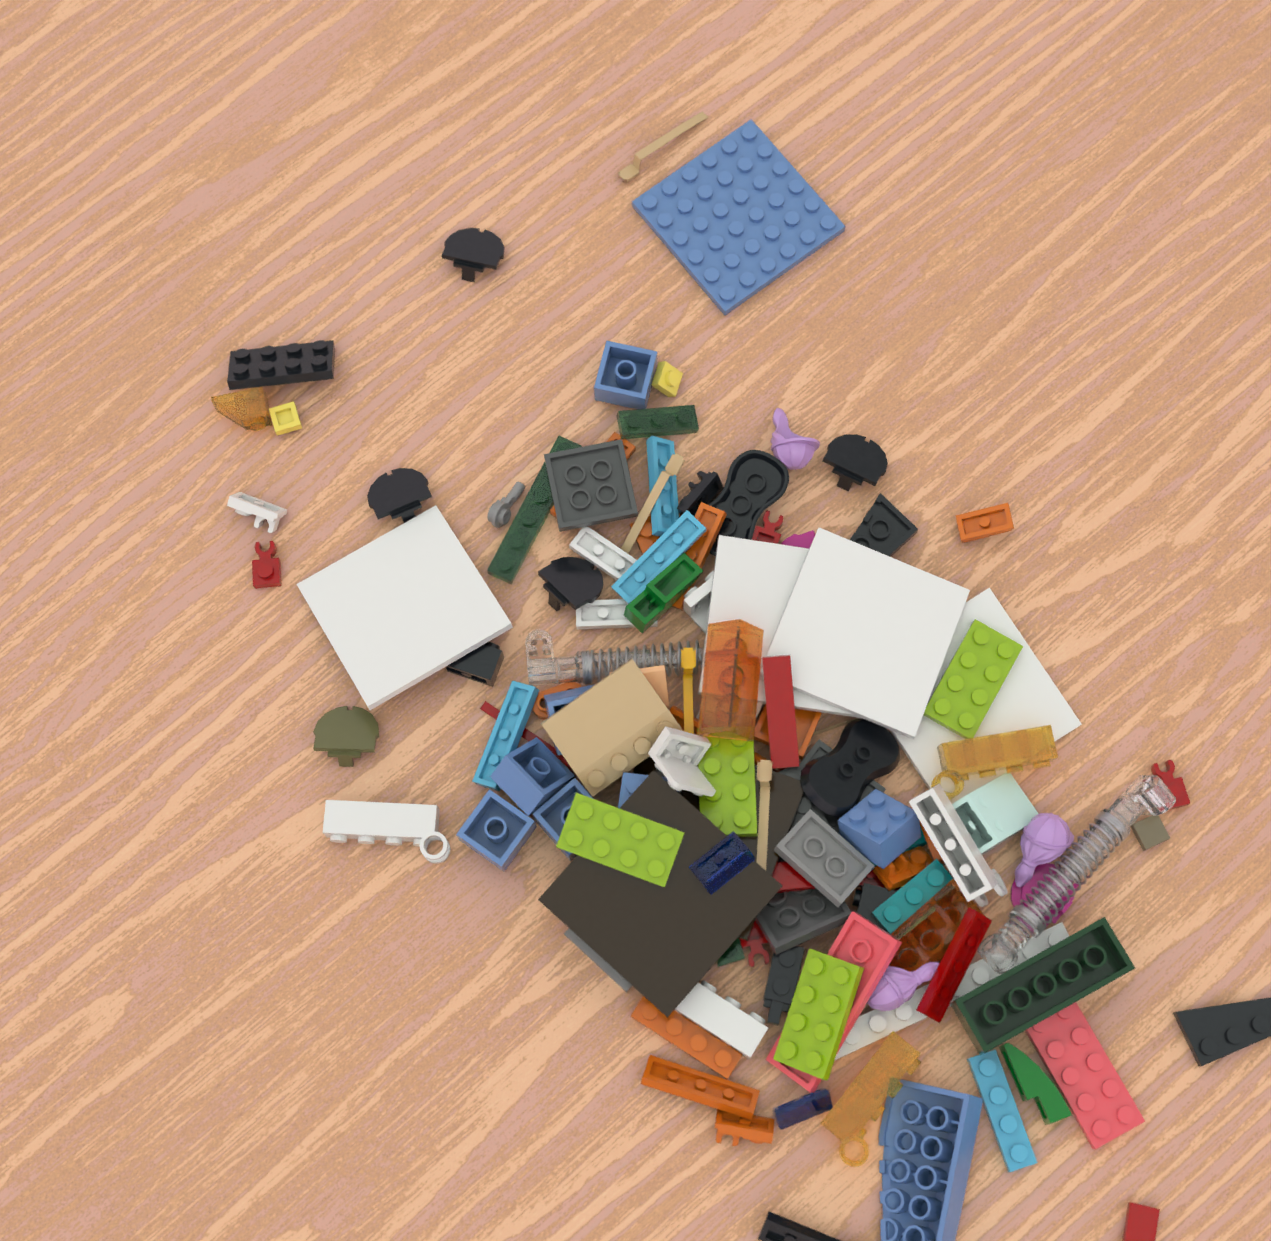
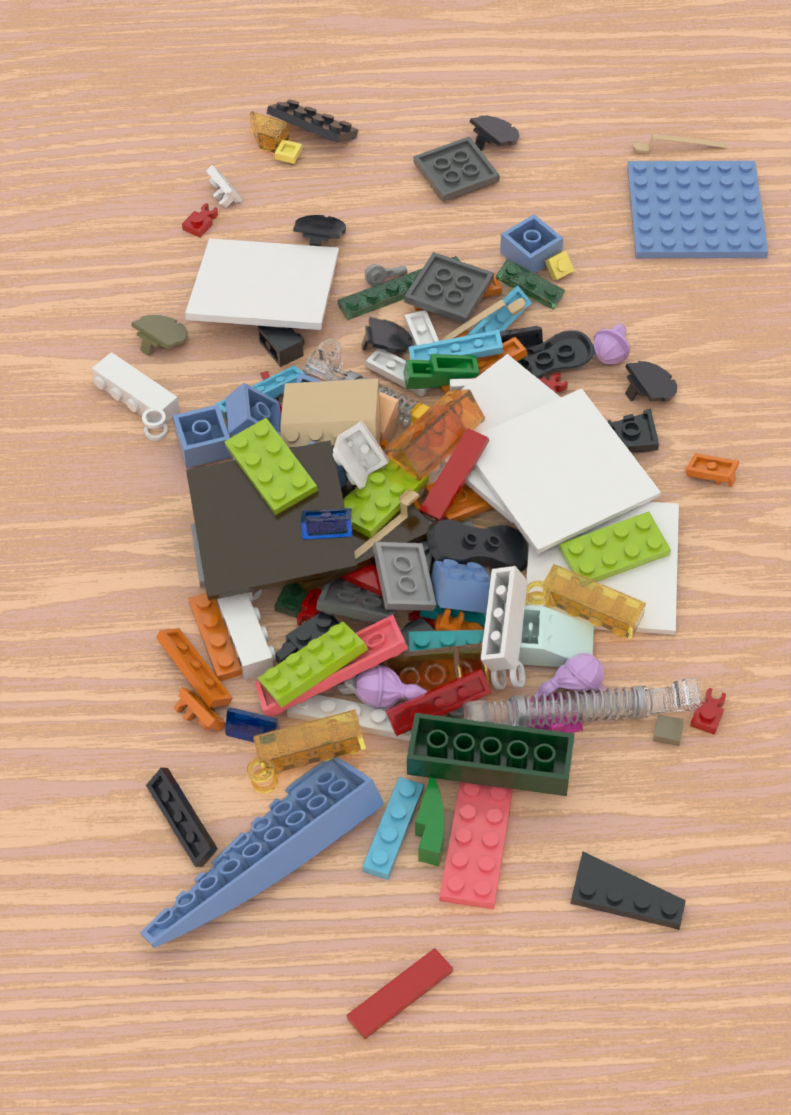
camera: 35 degrees right, 20 degrees down
none -> dark grey plate [413,137,500,202]

